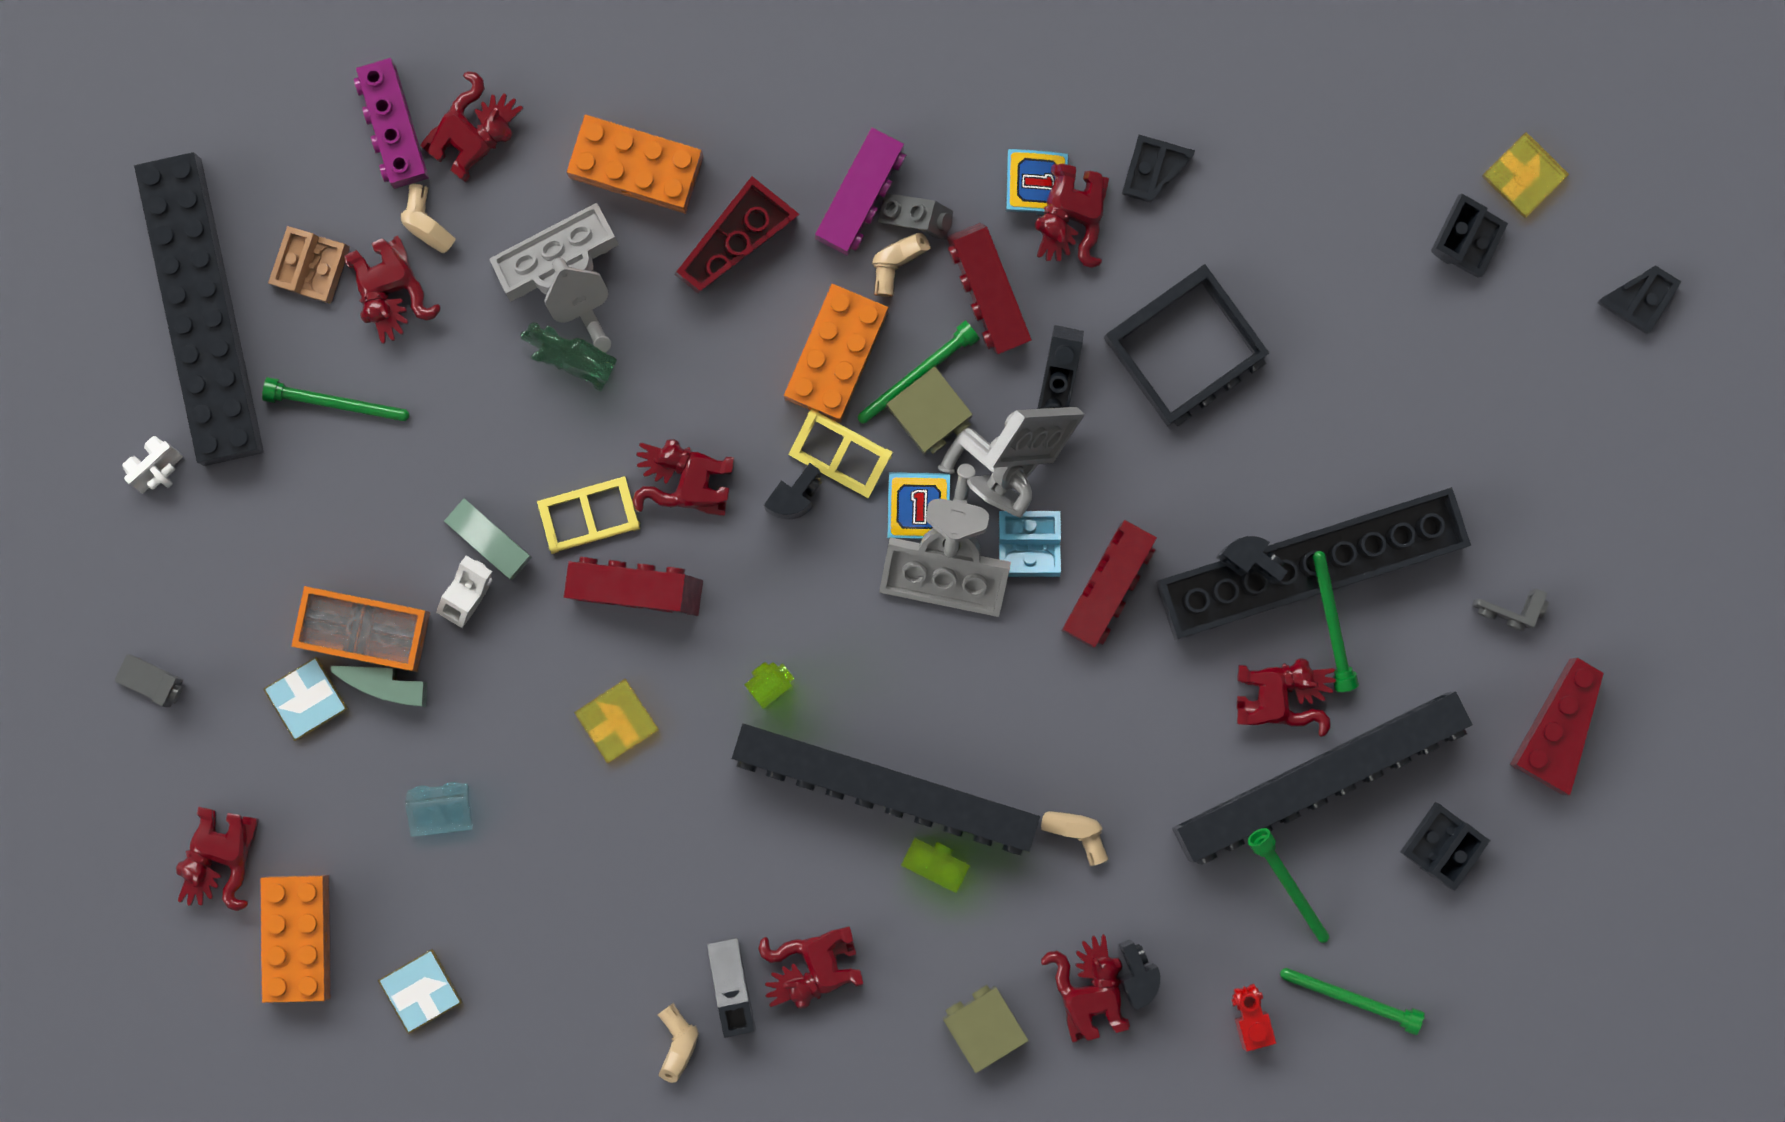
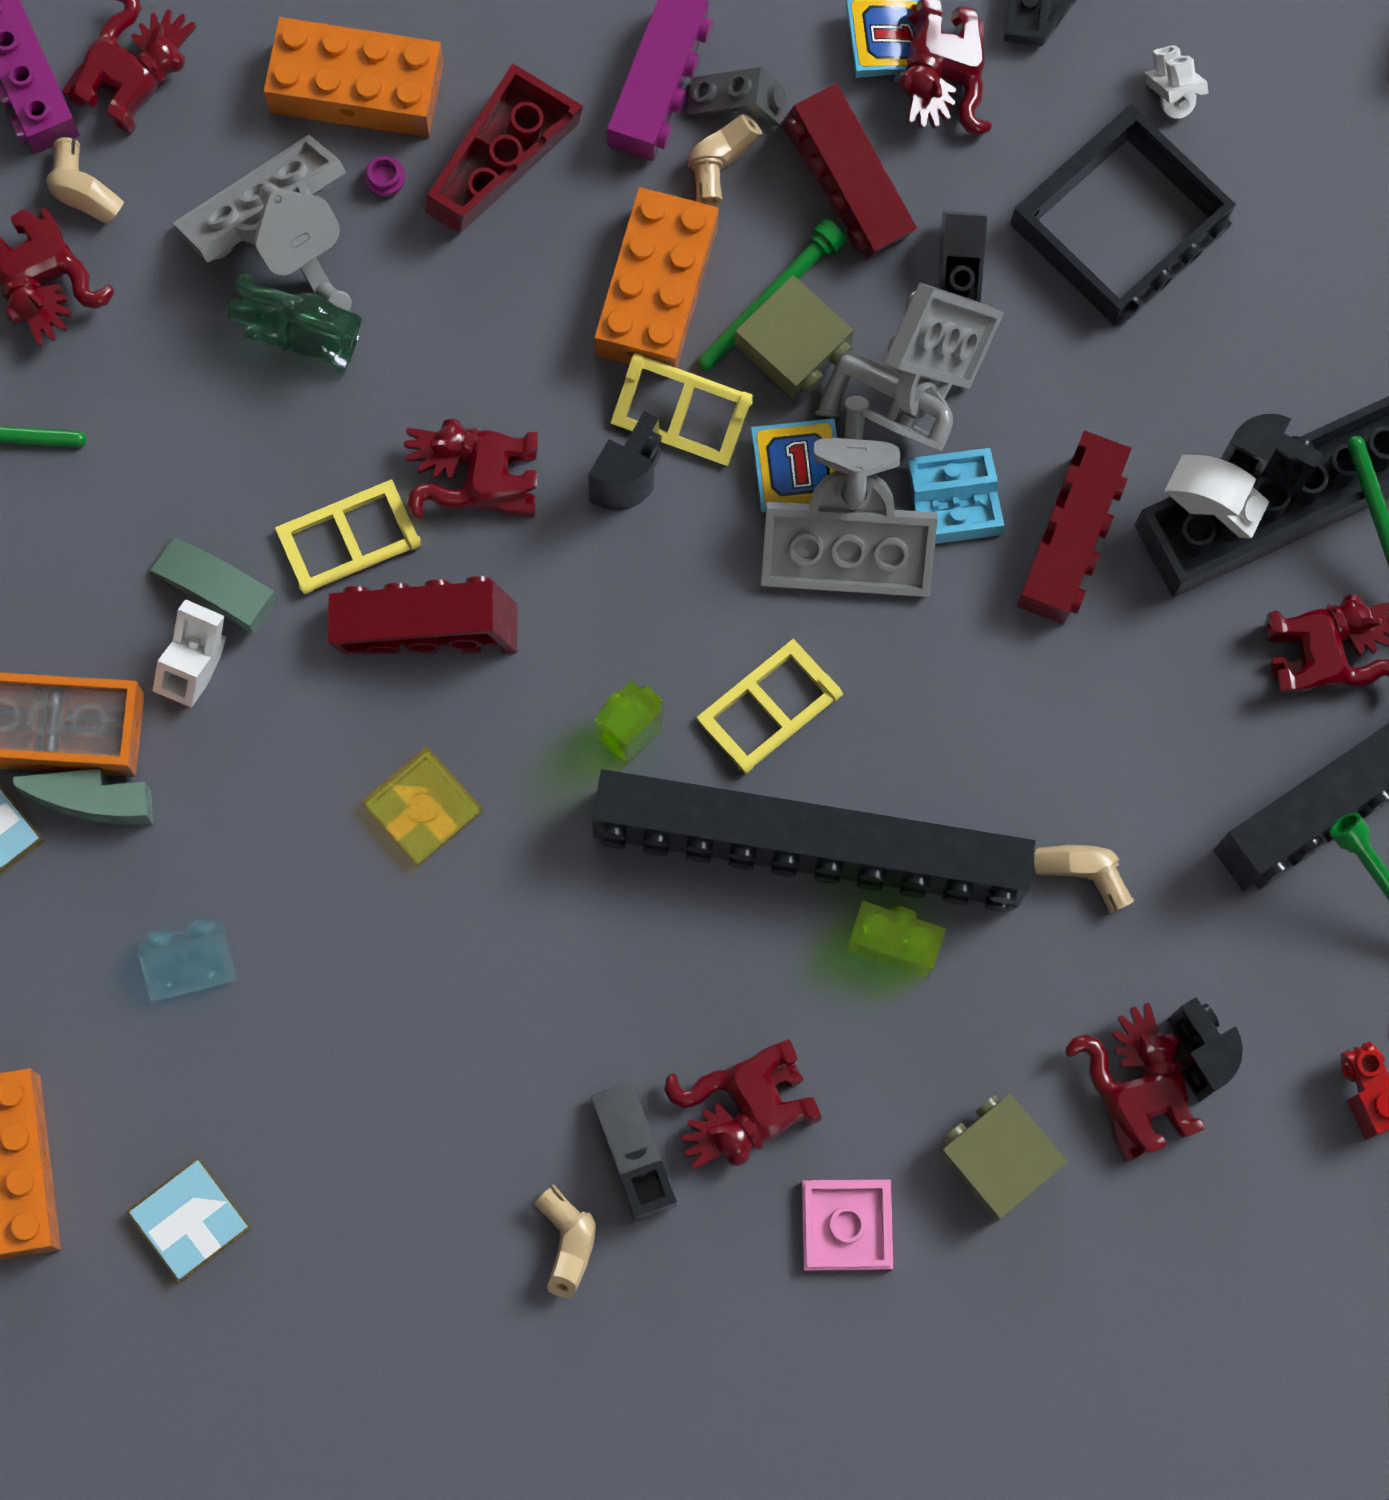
camera: 10 degrees left, 10 degrees down
none -> magenta plate [364,156,405,197]
none -> light yellow window [696,638,843,775]
none -> bright pink tile [802,1180,893,1271]
none -> white hips [1144,45,1209,119]
none -> white brick [1164,455,1269,538]

